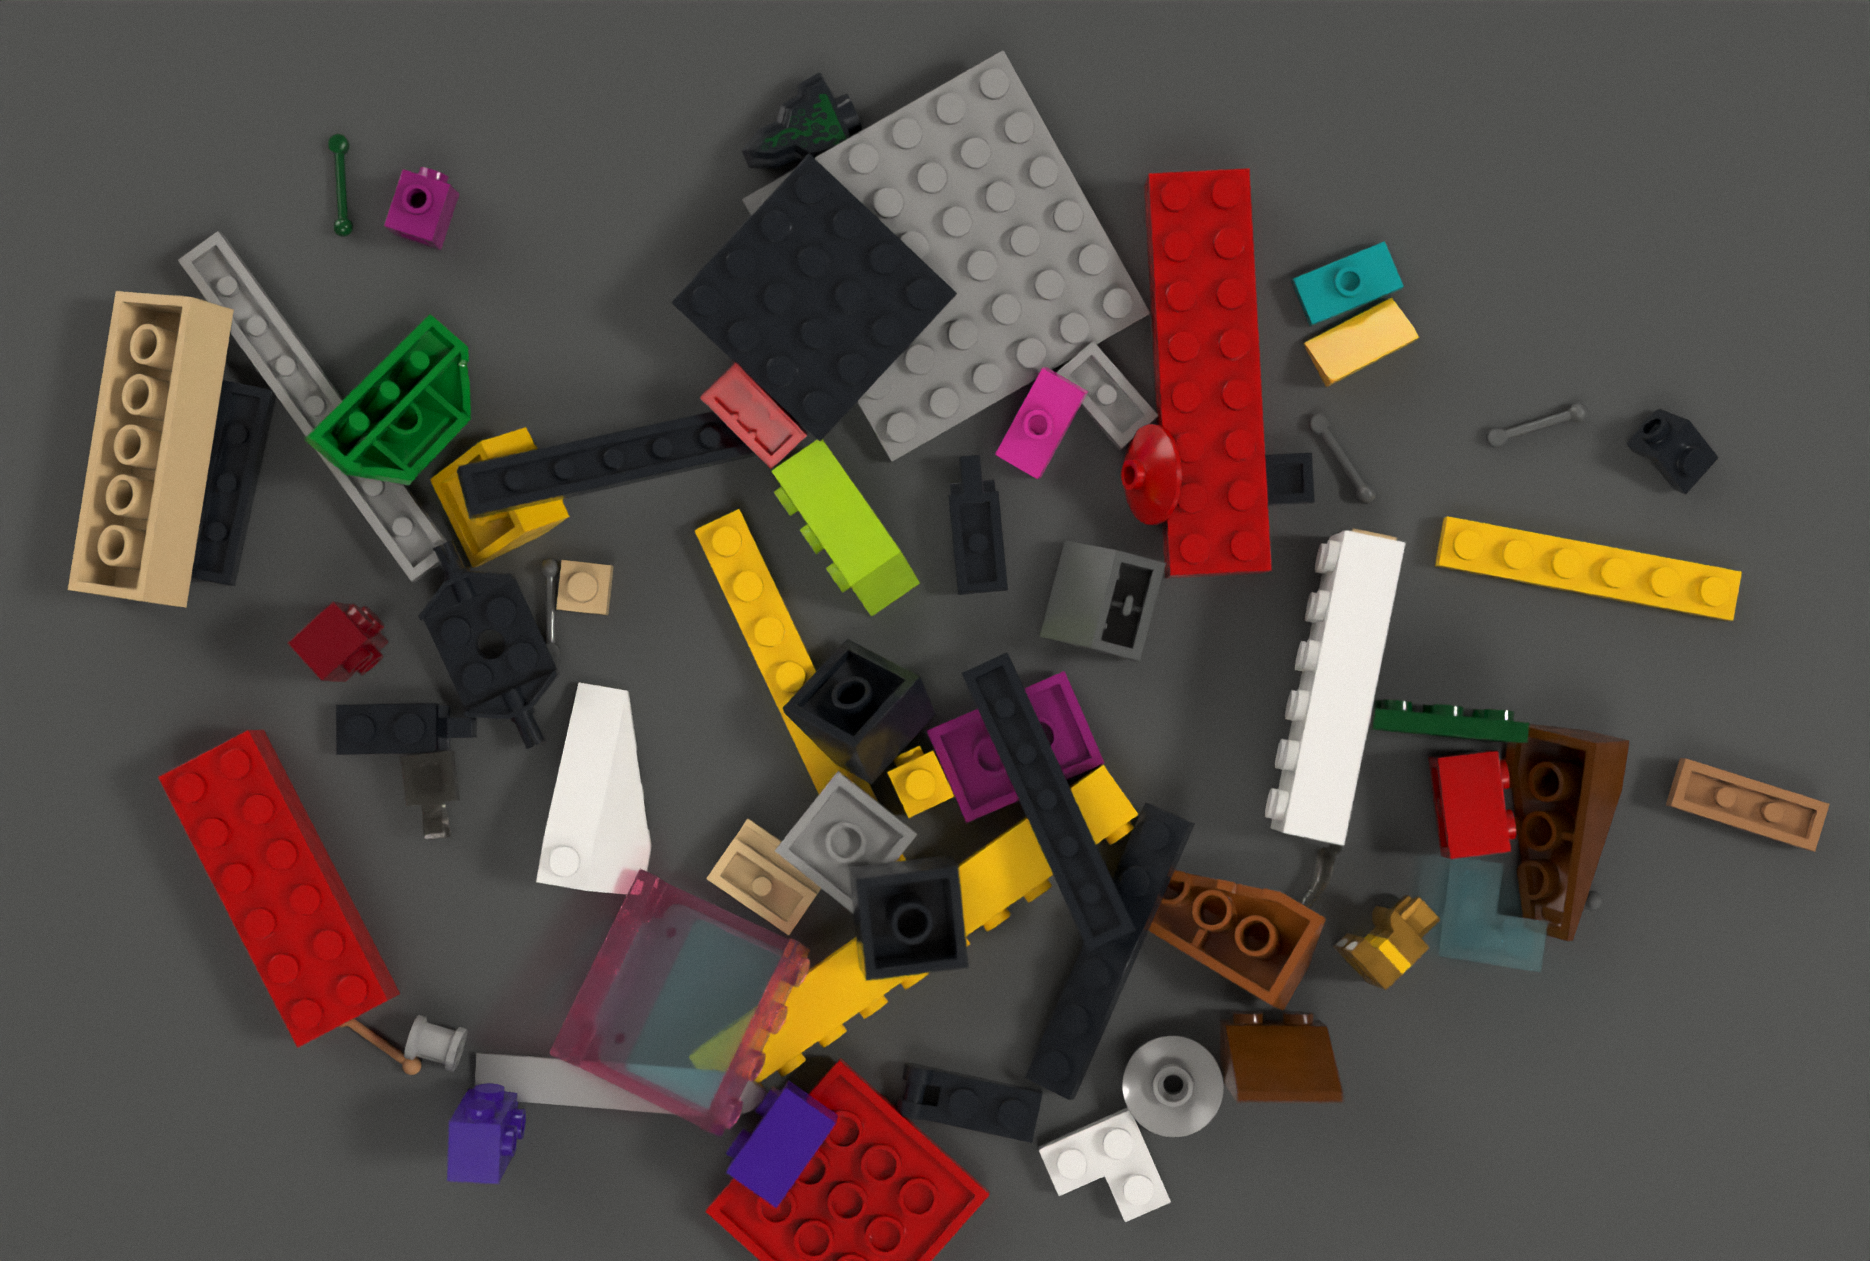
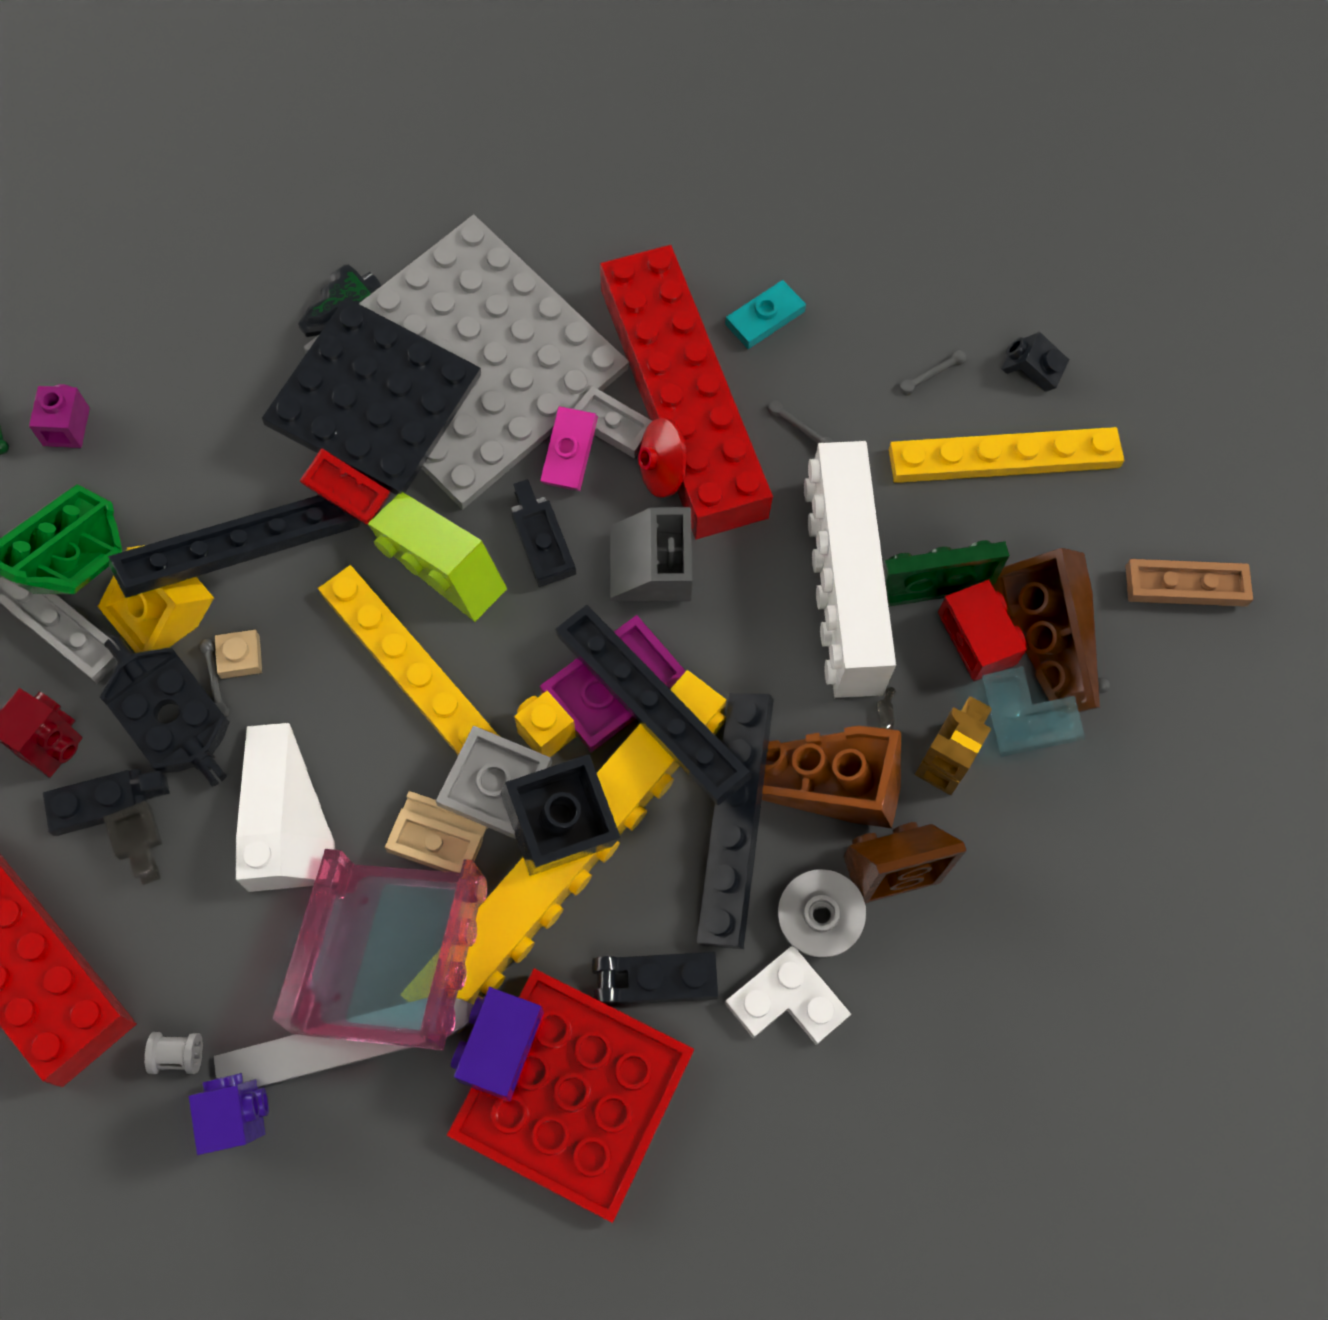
camera: 20 degrees left, 20 degrees down
medium nougat hinge [339,1019,422,1075] -> none
black slope [783,639,936,784] -> none
black plate [1265,453,1315,506] -> none
yellow slope [1304,297,1419,387] -> none

